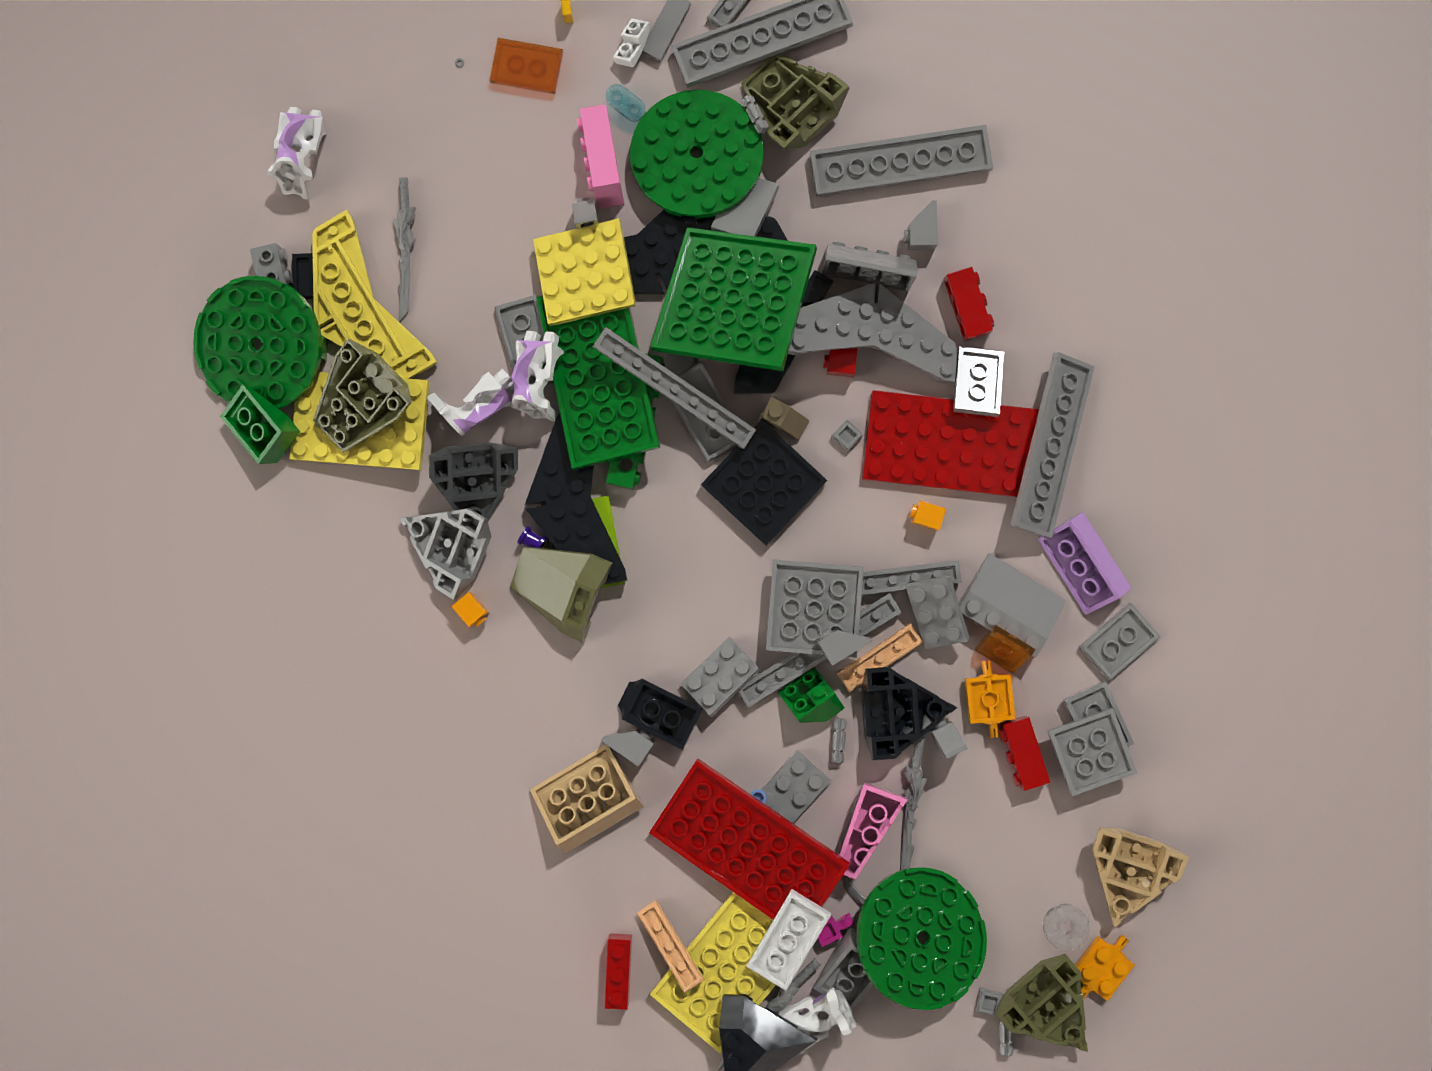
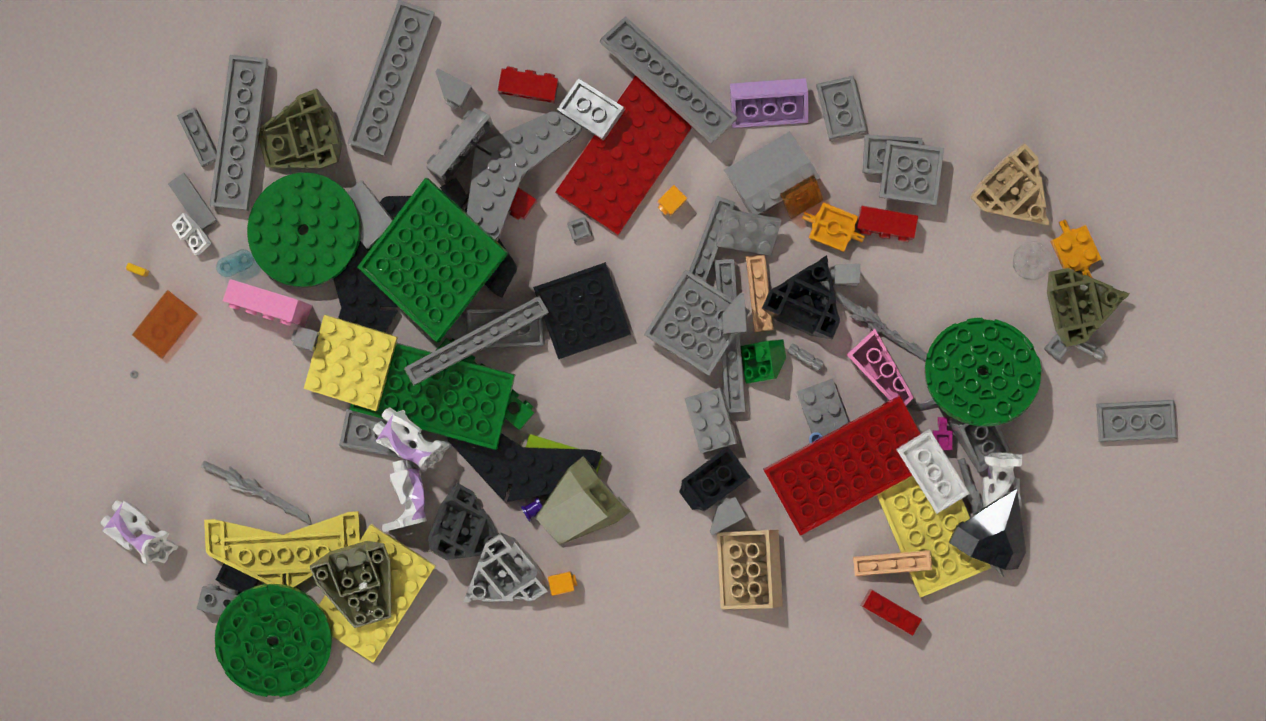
camera: 70 degrees left, 0 degrees up
green slope [220,384,300,464] -> none
light grey axle [742,95,769,134] -> none
dark tan slope [760,396,809,441] -> none

